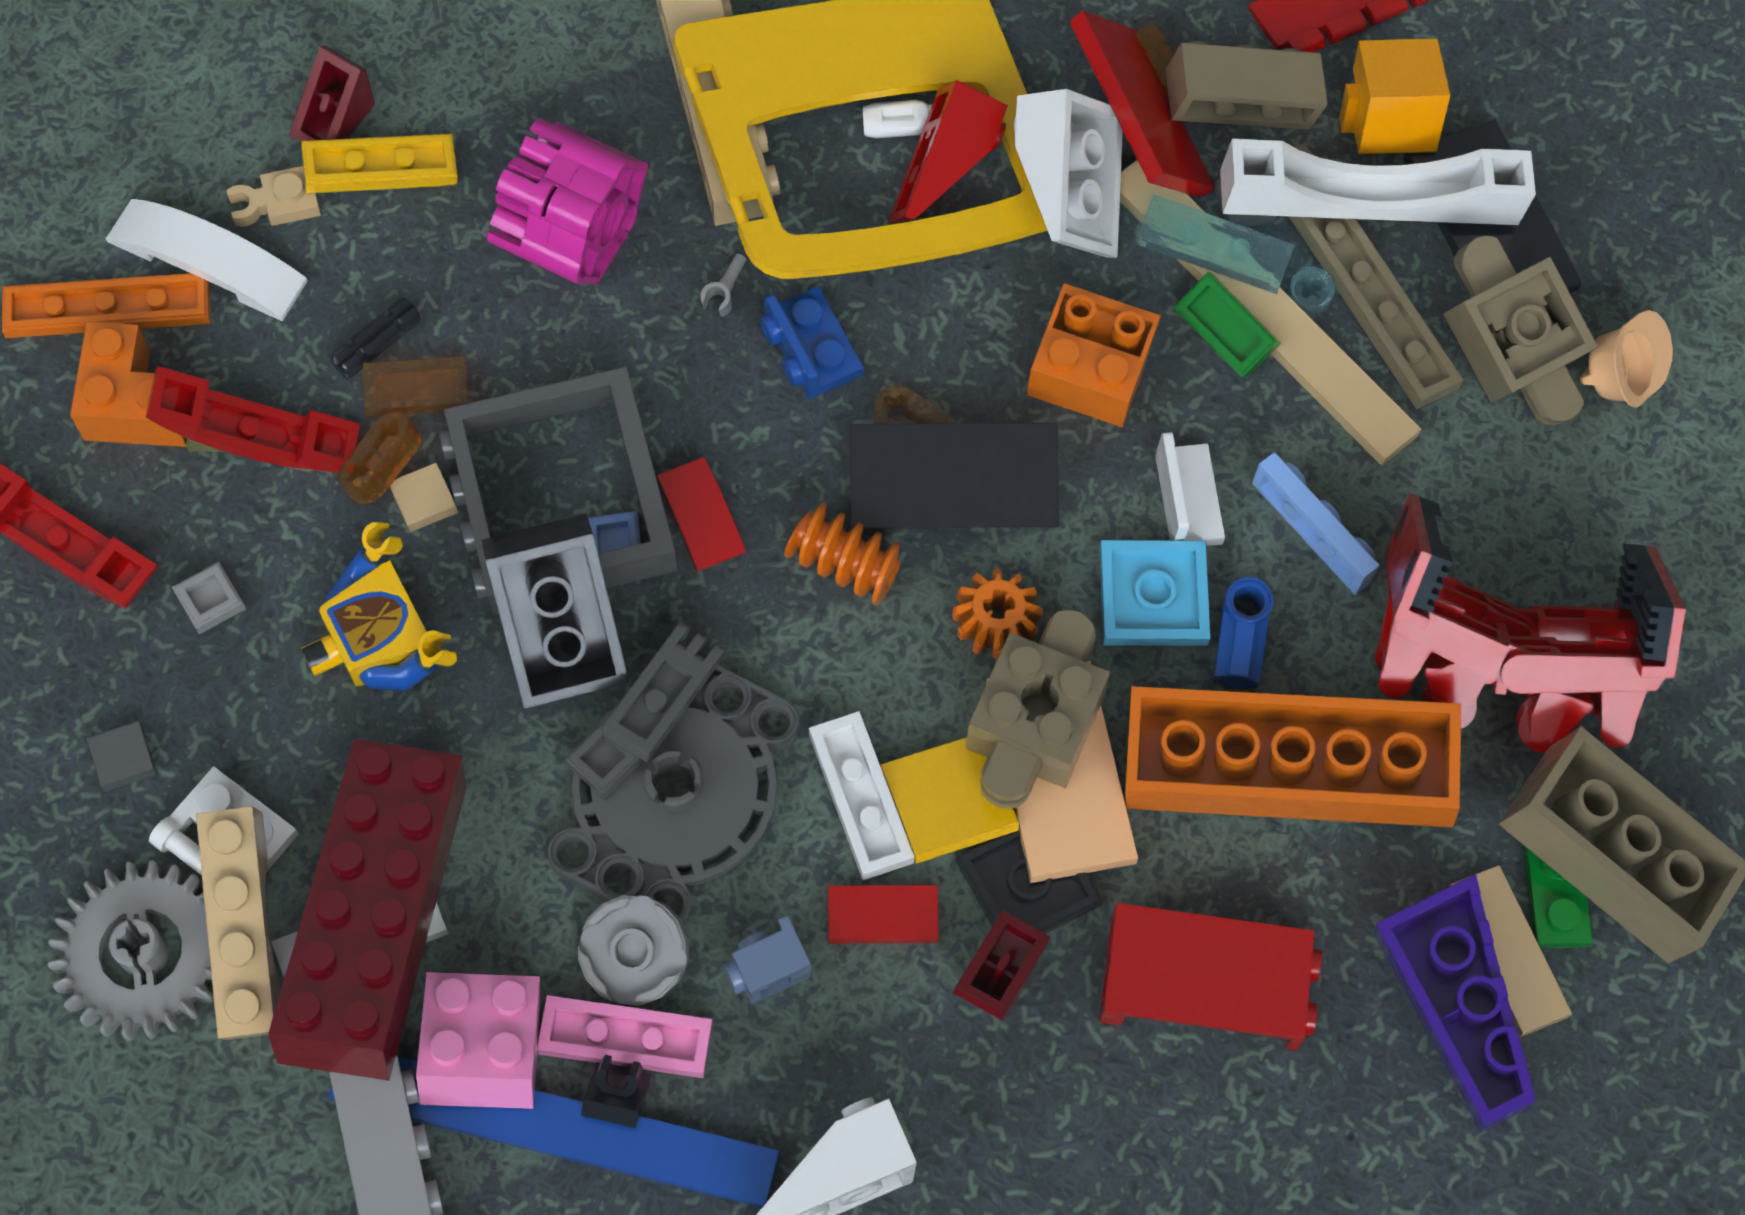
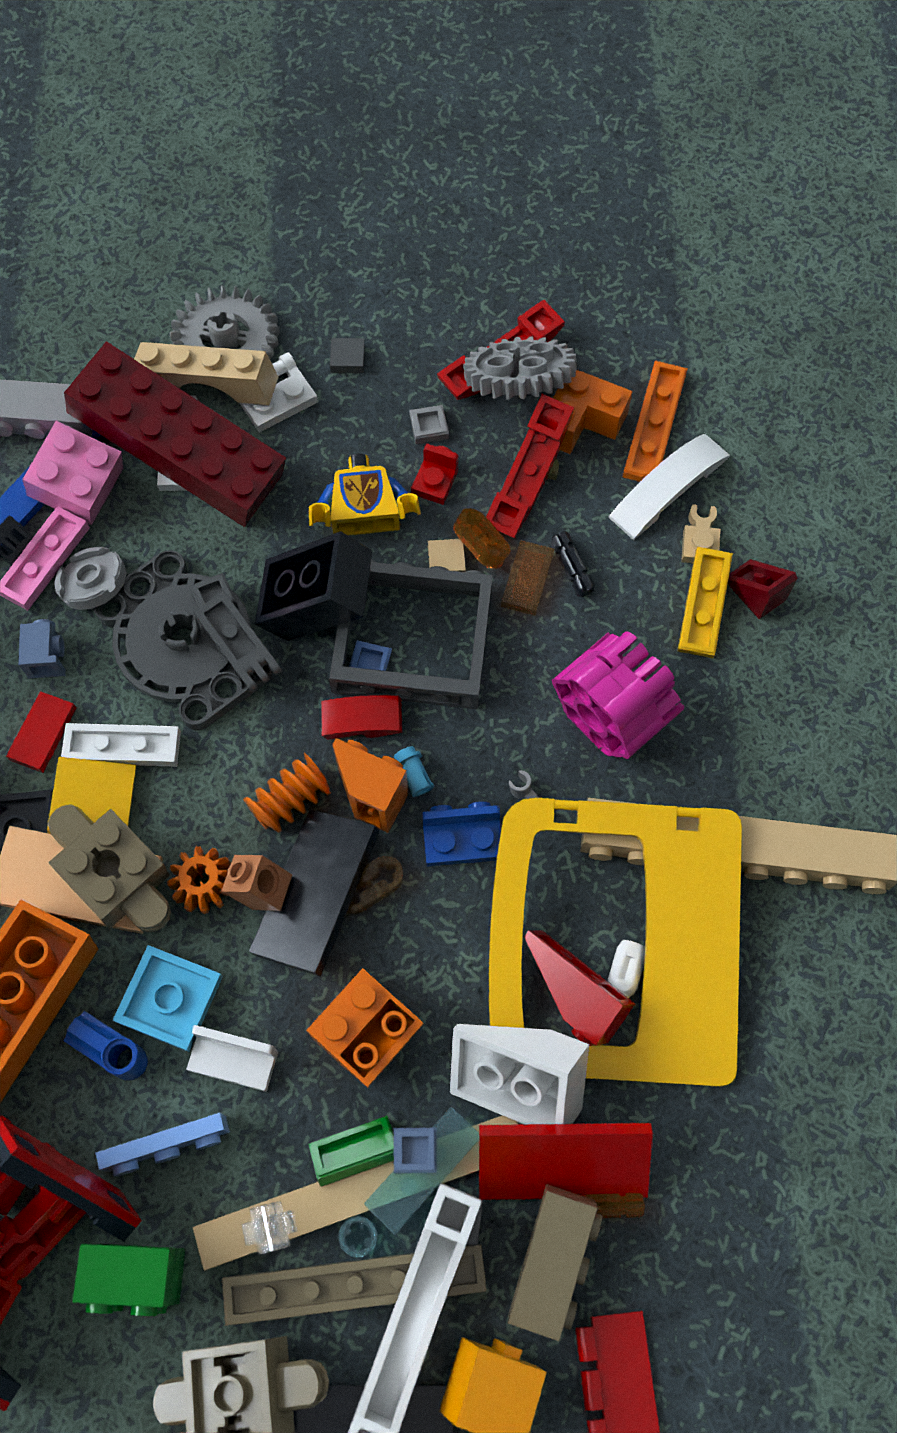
camera: 115 degrees right, 0 degrees up
none -> green brick [72,1244,186,1316]
none -> nougat brick [221,855,292,911]
none -> clear gear [242,1201,298,1255]
none -> orange slope [332,738,409,833]
none -> medium azure pin [394,746,434,797]
none -> sand blue tile [394,1128,437,1174]
none -> red bracket [411,444,459,505]
none -> light grey gear [463,336,577,400]

